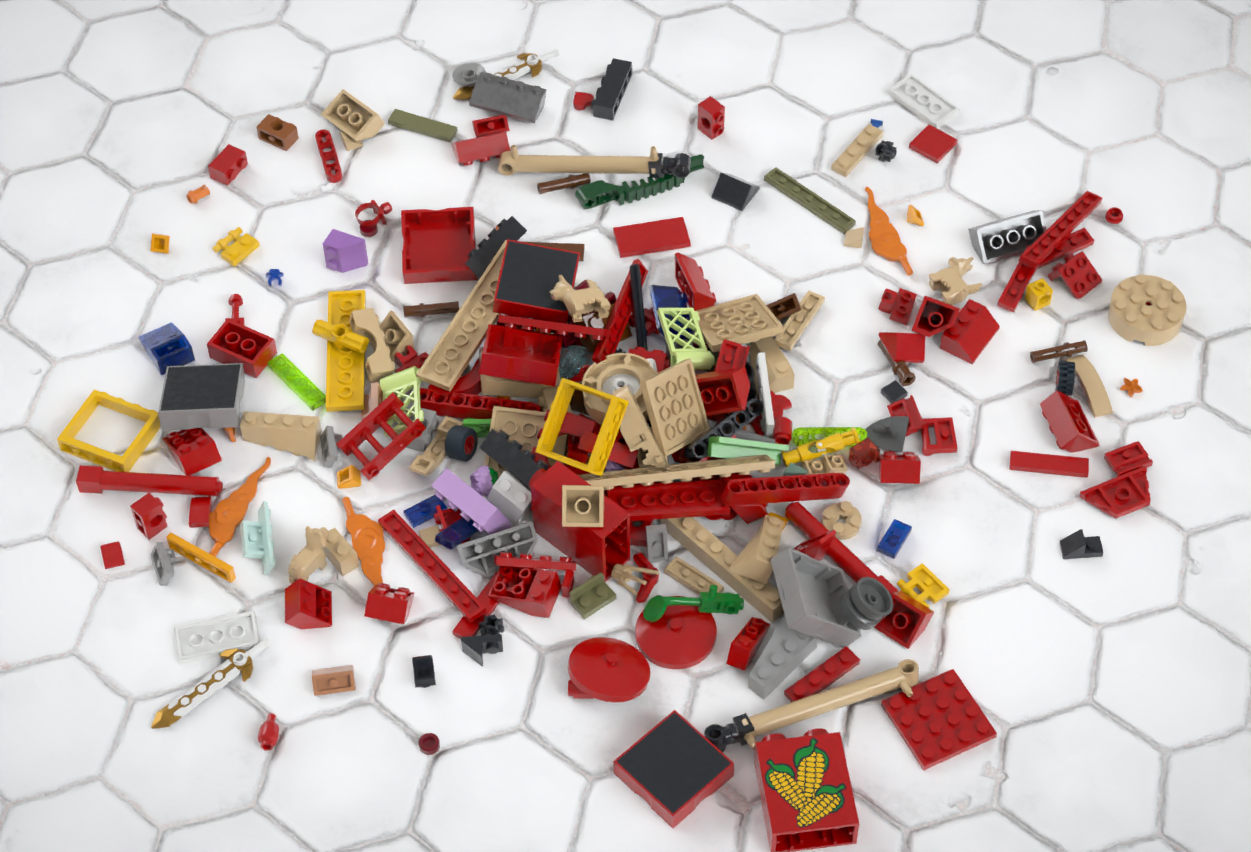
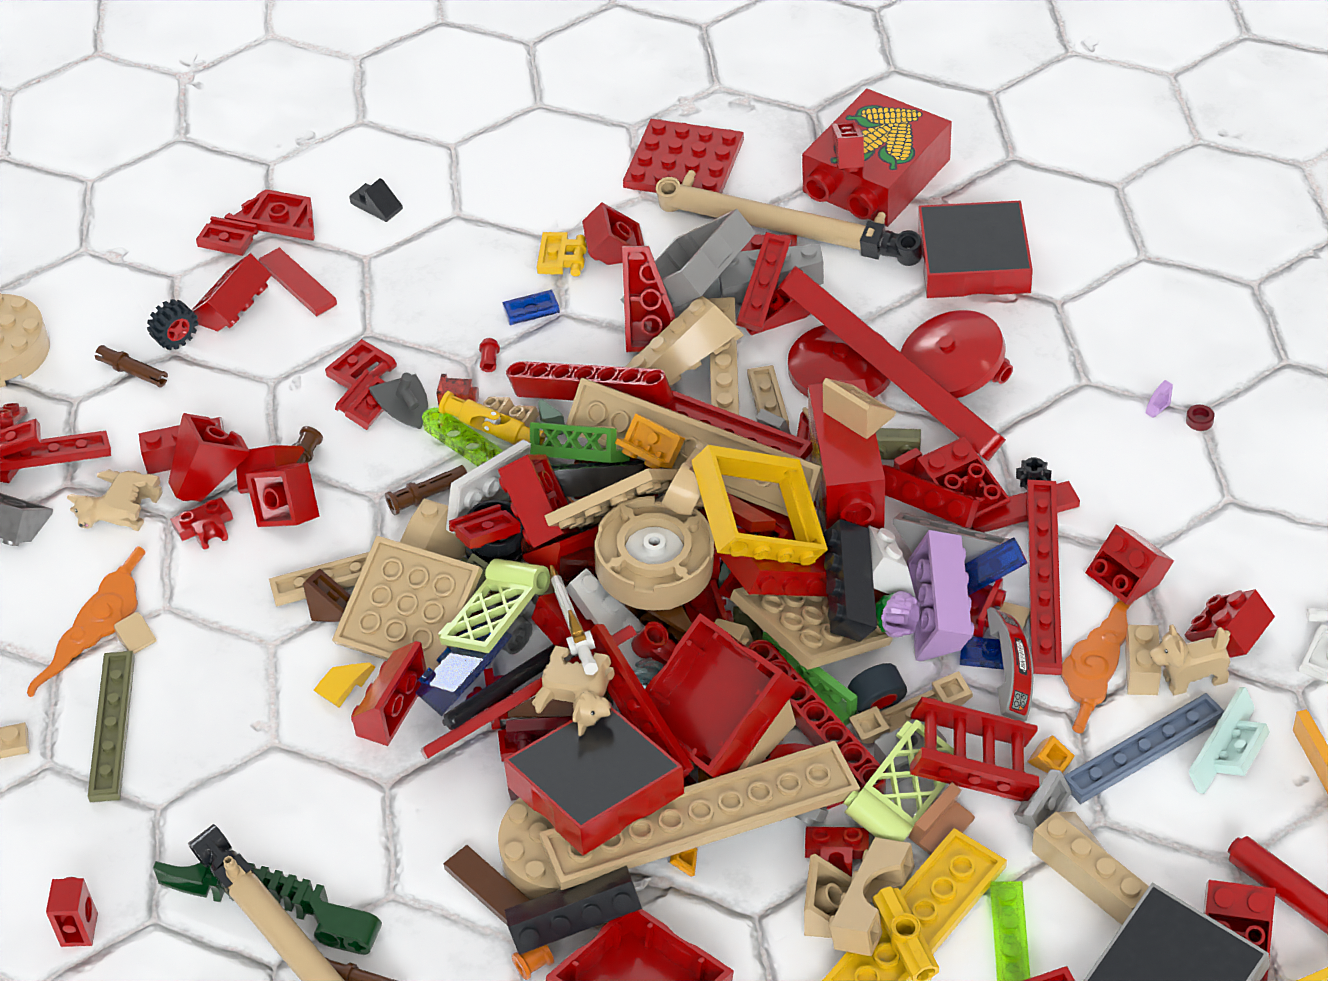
camera: 135 degrees left, 5 degrees down
red slope [188,496,212,528] -> none
orange piece [208,457,271,557] -> none
nougat panel [311,665,356,696] -> none
reddish brown pin [403,301,459,318] -> none
black bracket [412,655,436,688] -> none
black slope [461,634,503,667] -> none
red tile [613,217,691,258] -> none
green piece [643,585,744,622] -> none
black slope [711,172,760,211] -> none
red brick [785,502,898,595] -> none
tan plate [822,501,862,540] -> none
dark grey wheel [840,577,893,630] -> none
red slope [879,451,921,484] -> none
black tile [881,380,908,404] -> none
light orange slope [906,204,924,226] -> none
yellow brick [1025,278,1053,311] -> none
tan slope [1065,355,1113,418] -> none
orange plant [1120,377,1143,397] -> none
none -> red slope [245,462,320,527]
none -> yellow slope [314,662,376,708]
none -> reddish brown pin [385,465,467,516]
none -> red pin [479,338,500,372]
none -> white sword [550,565,598,675]
none -> light orange bracket [615,414,685,469]
none -> red plate [736,232,791,332]
none -> red beam [779,266,1006,461]
none -> slope [832,122,865,172]
none -> slope [987,607,1034,722]
none -> sand blue tile [1064,693,1224,805]
none -> lavender tile [1146,380,1173,418]

